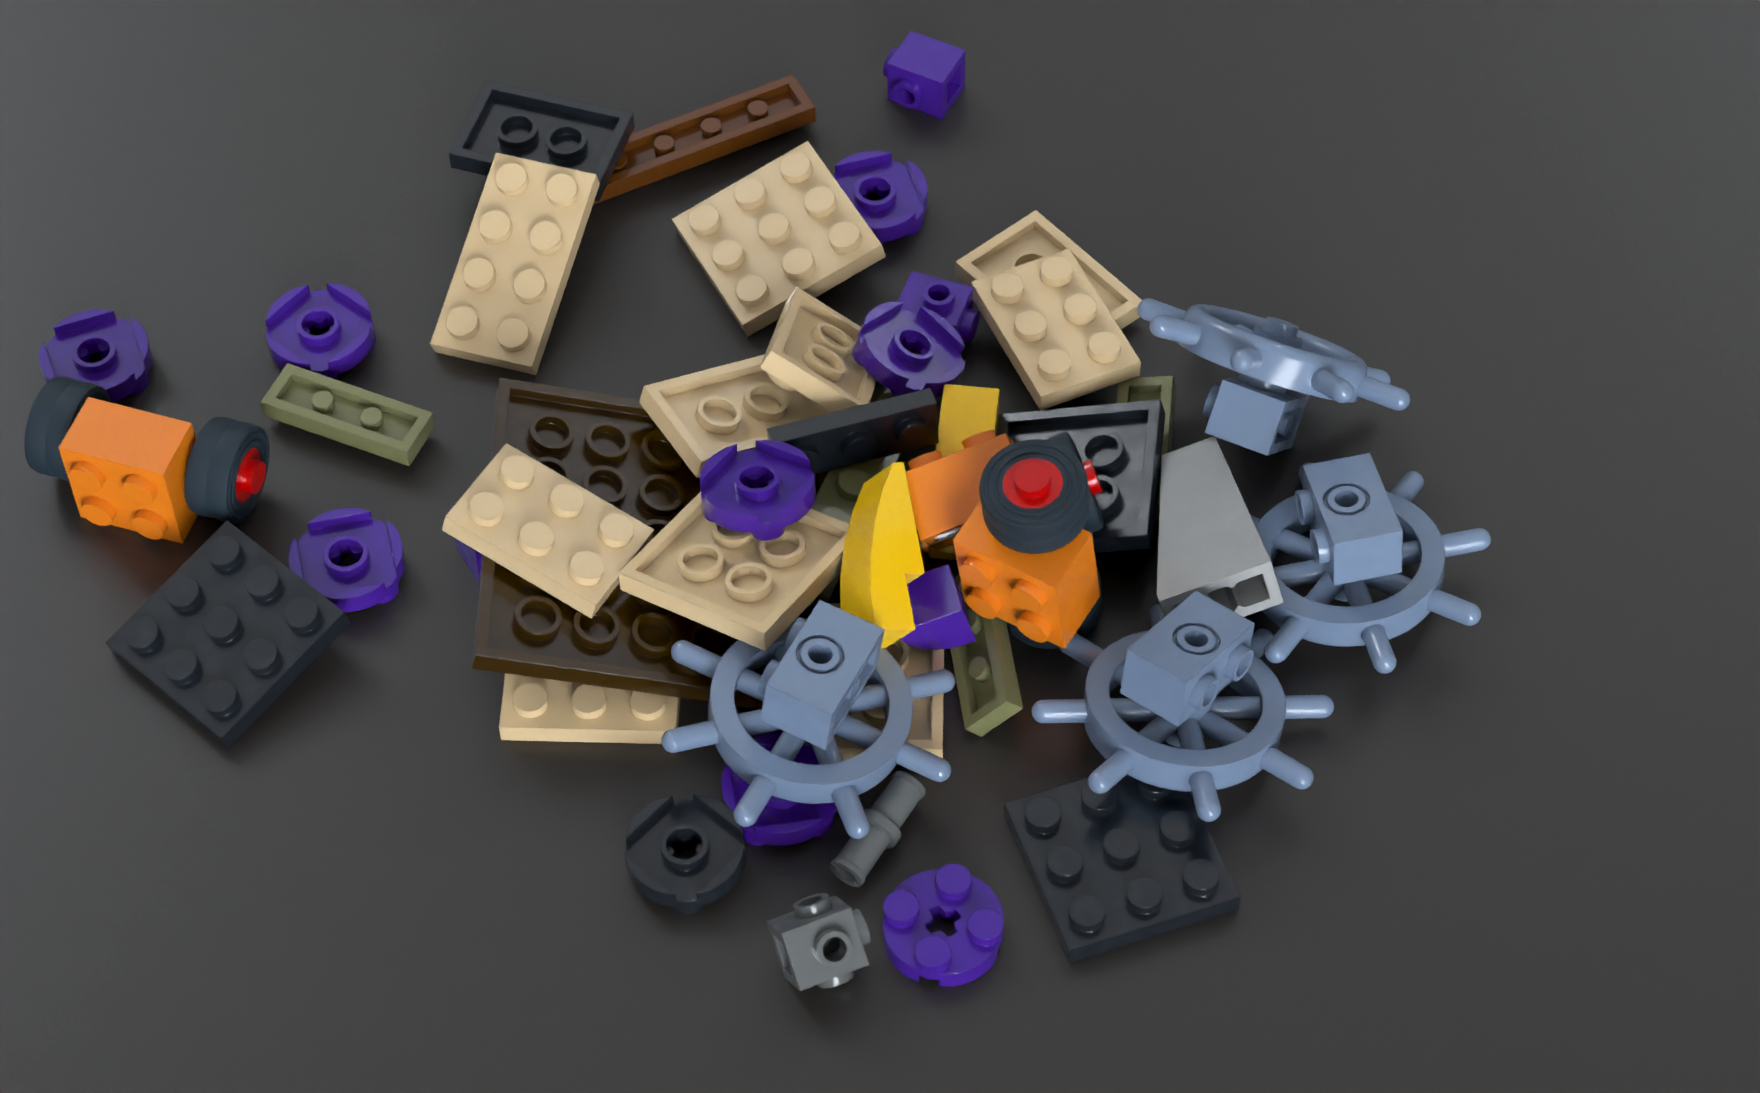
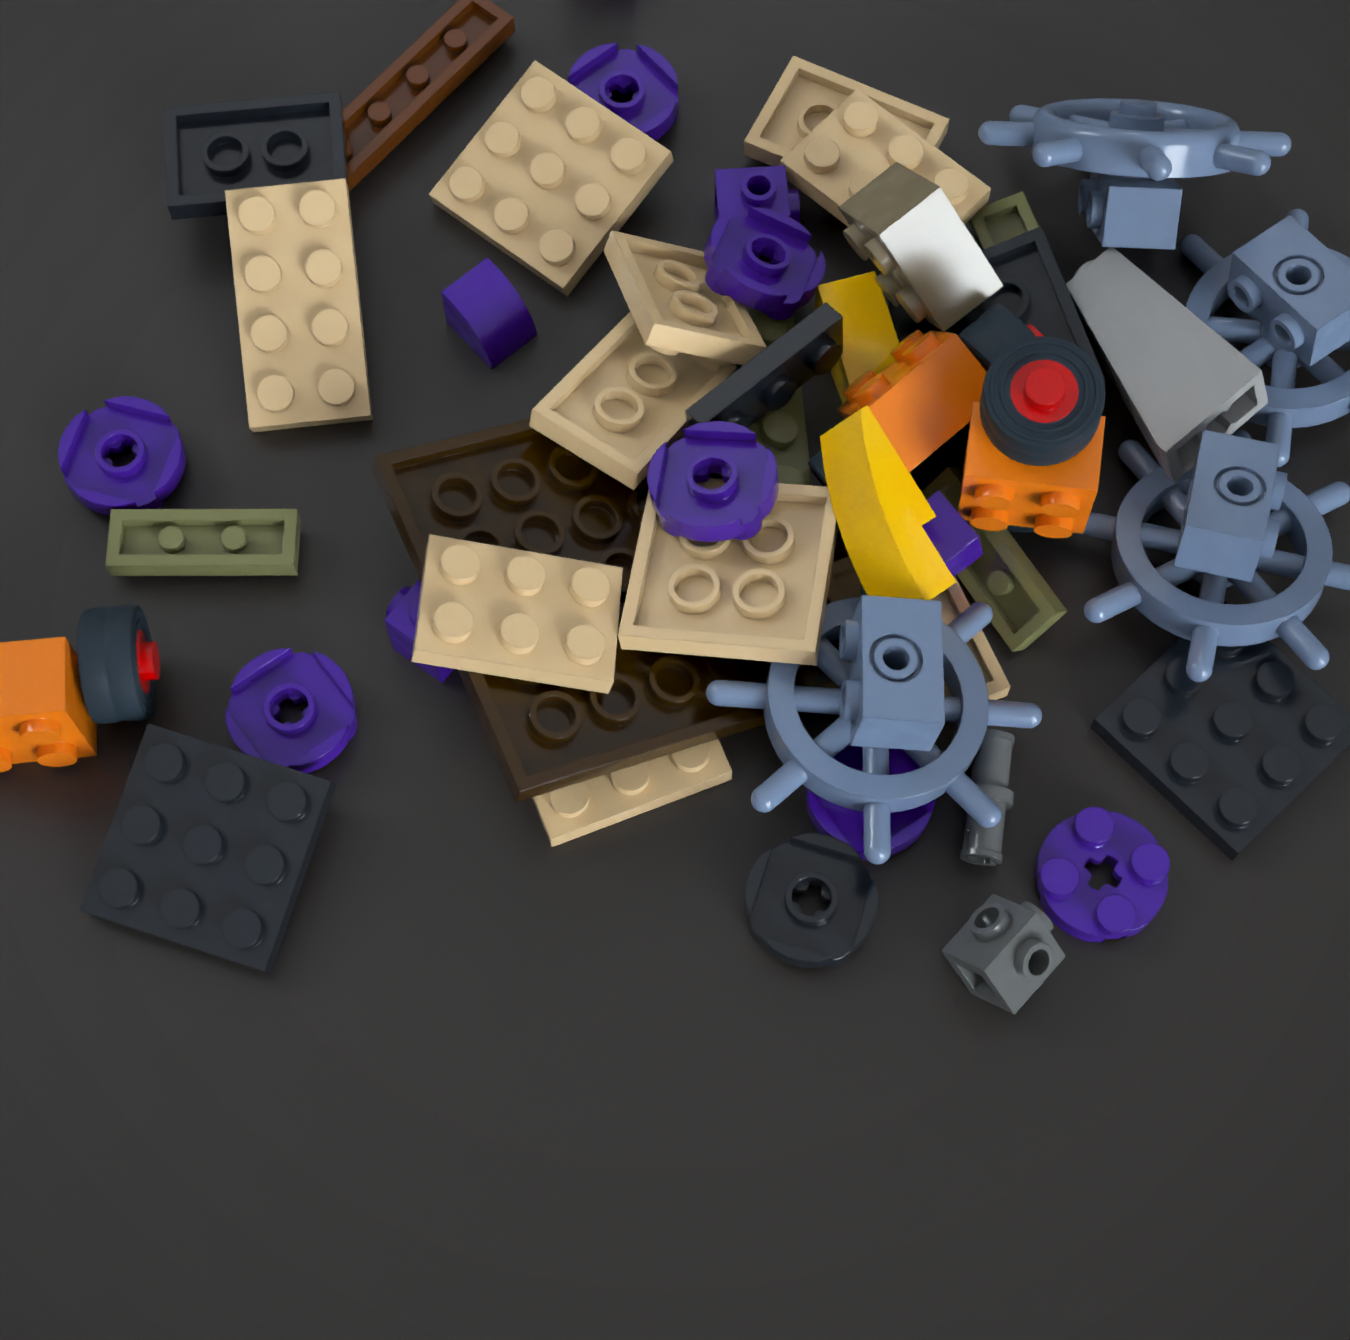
camera: 25 degrees left, 15 degrees up
none -> dark purple brick [441,257,537,369]
none -> dark tan brick [838,162,1004,332]

